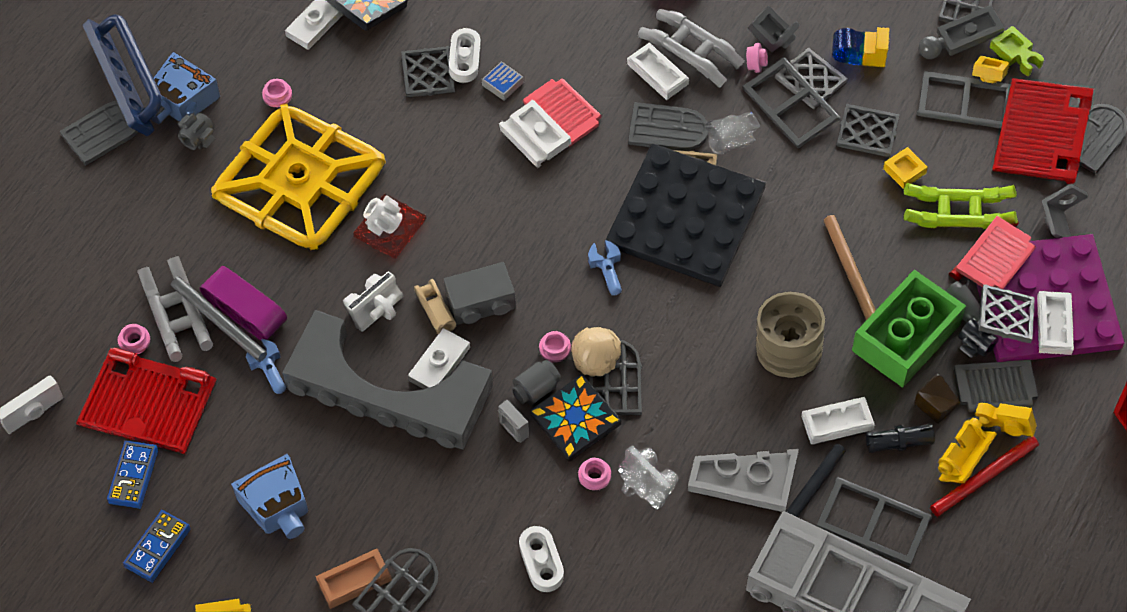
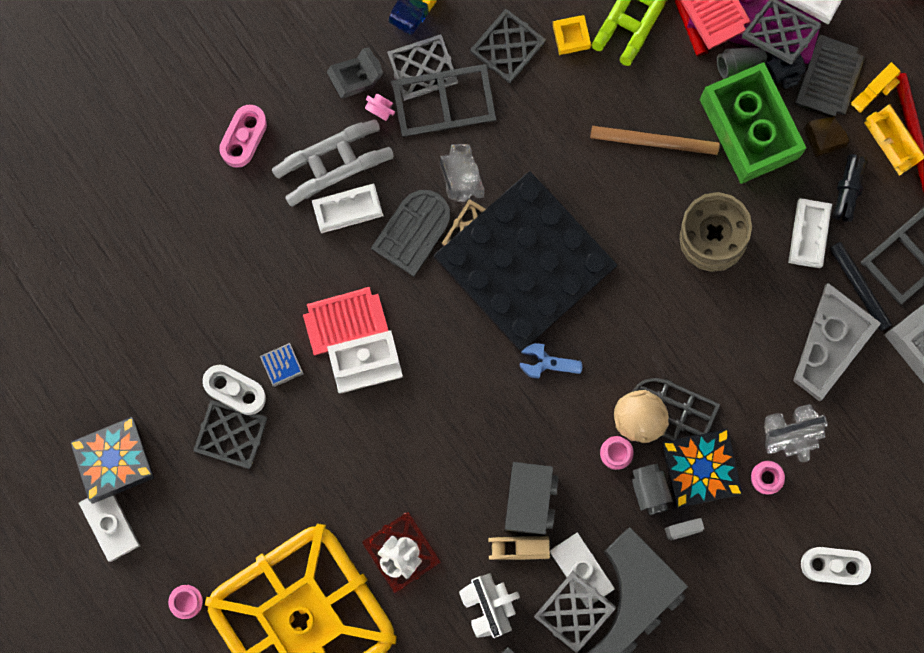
camera: 65 degrees left, 20 degrees up
none -> light grey window [534,571,616,653]

